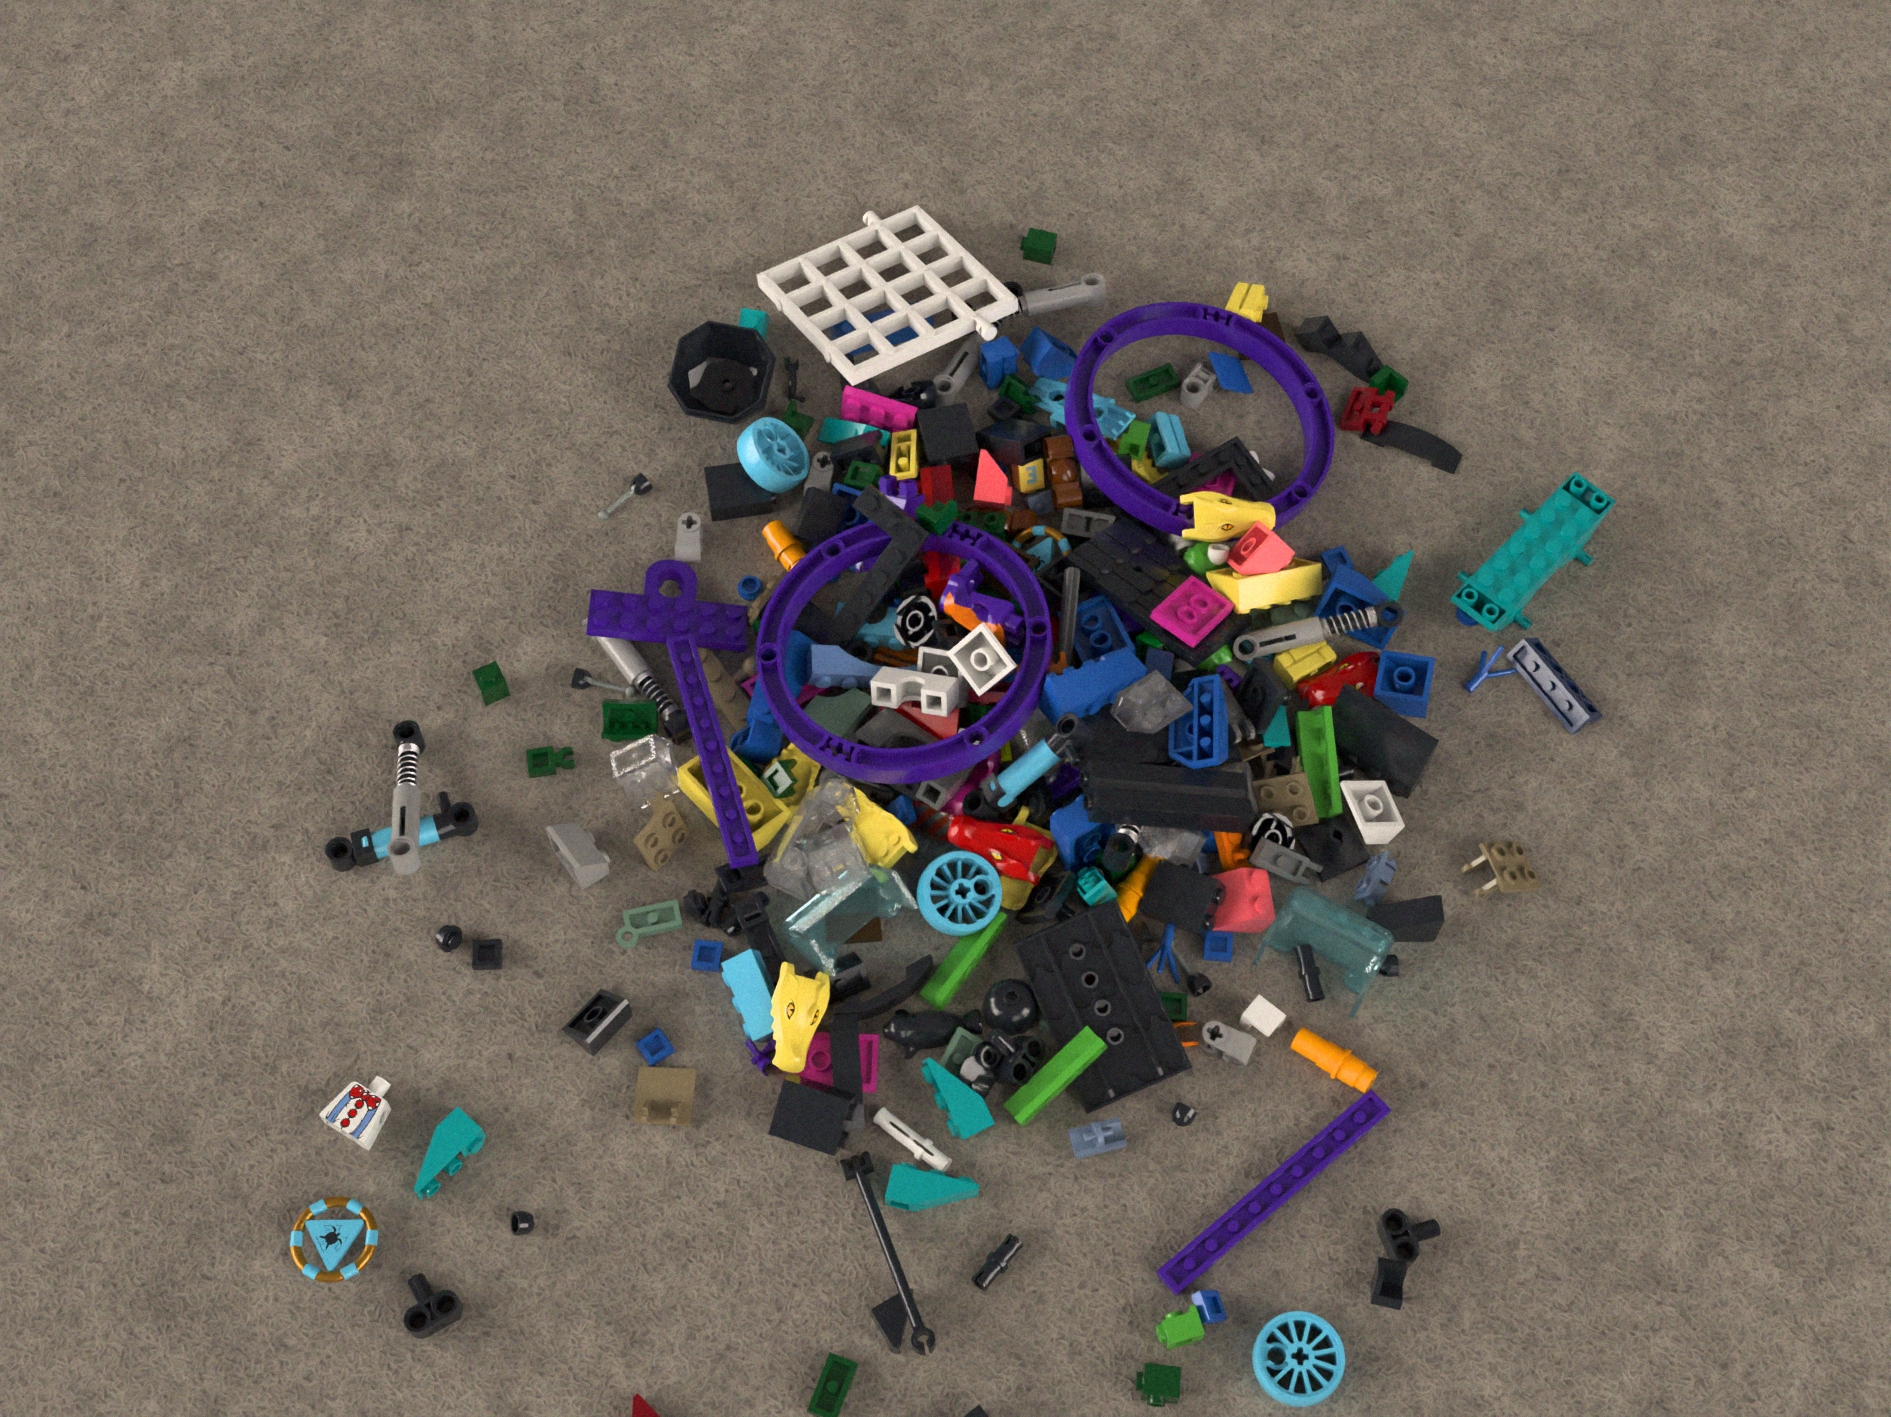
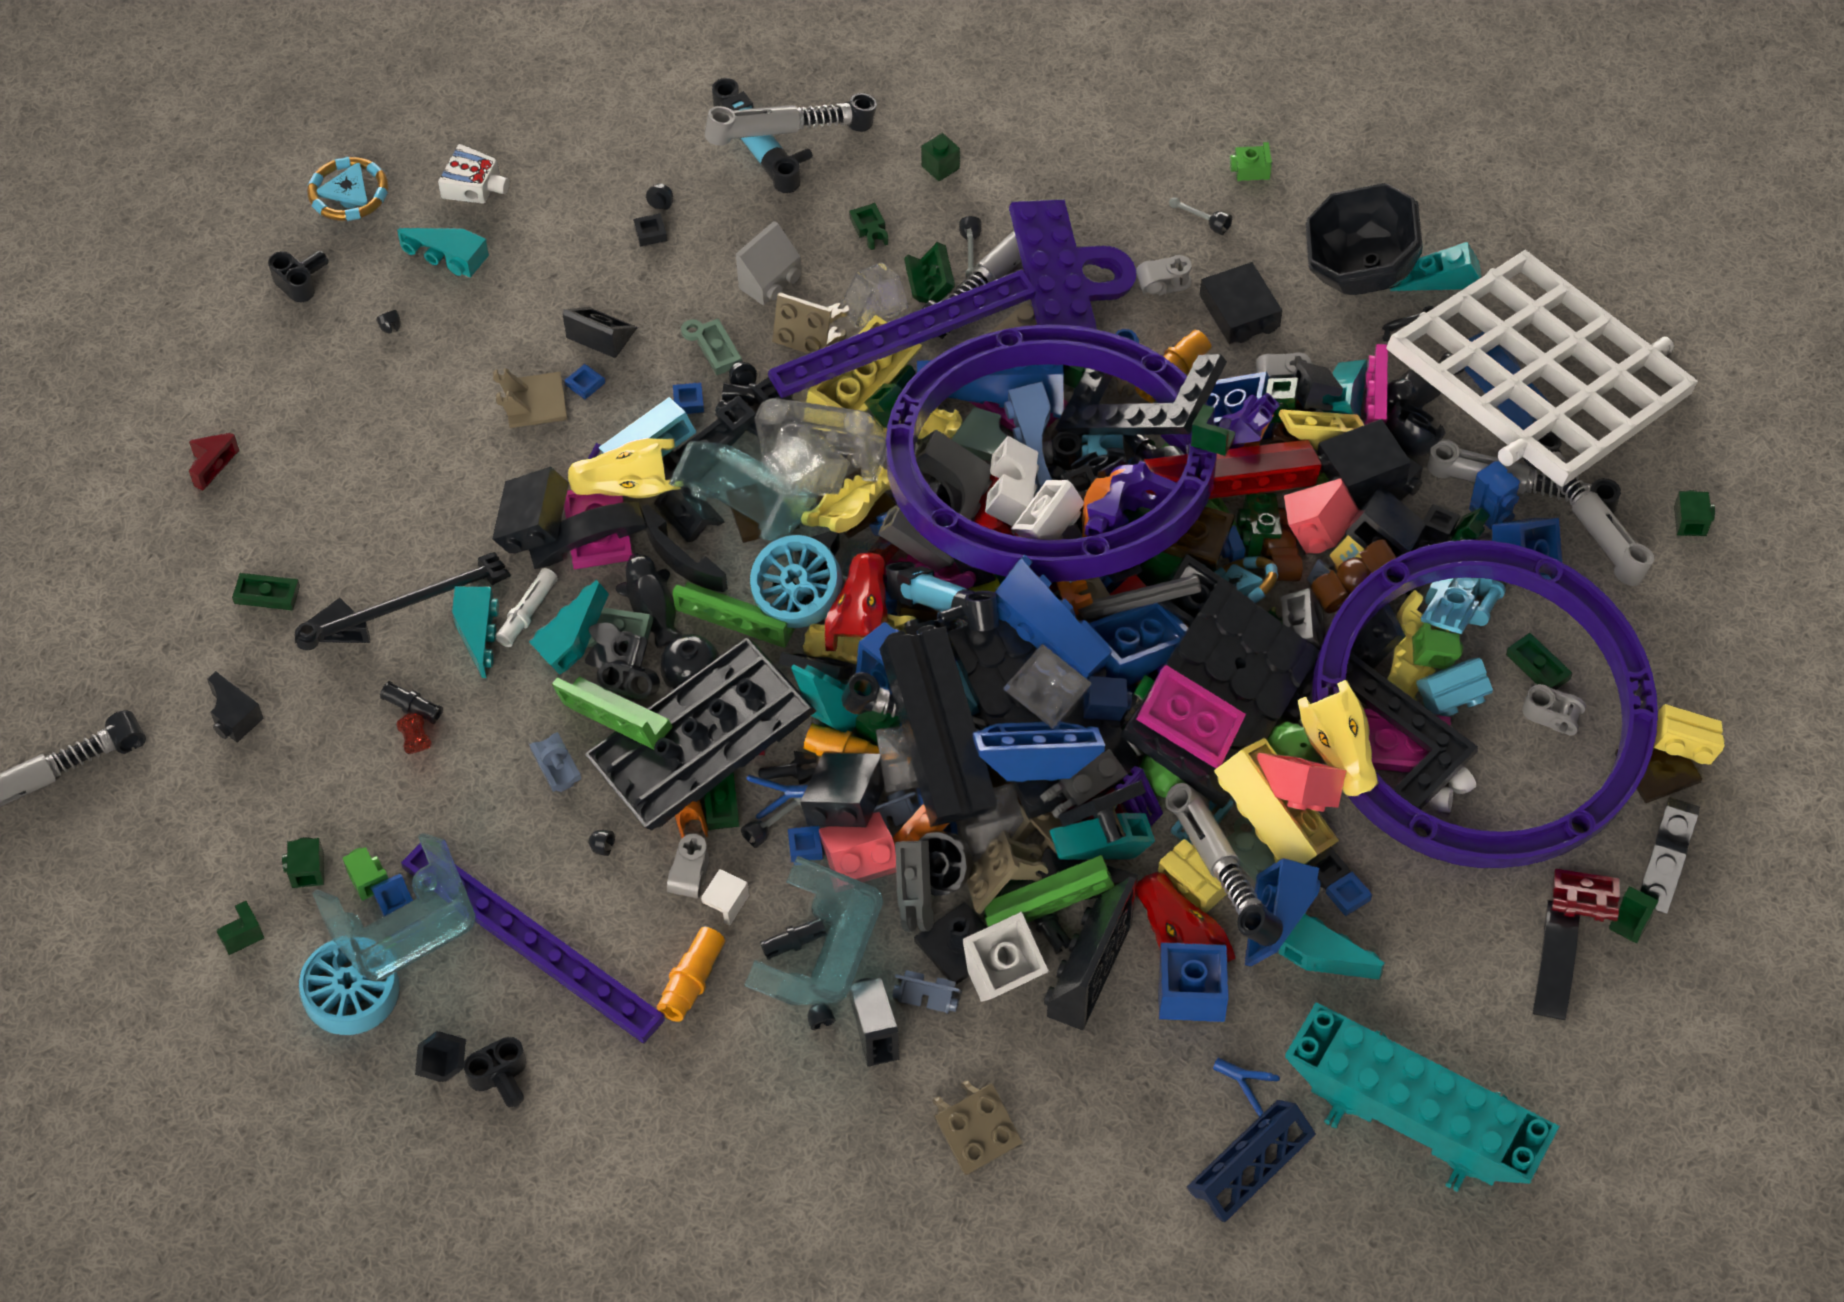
camera: 80 degrees right, 5 degrees down
medium azure piece [737,417,810,493] -> none
dark green panel [780,400,815,442] -> none
black slope [792,487,850,545] -> none
blue piece [1208,351,1253,394] -> none
white hinge [1208,544,1229,565] -> none
none -> clear light blue windscreen [312,833,475,981]
none -> clear red bush [396,713,432,754]
none -> bright green brick [1230,142,1272,181]

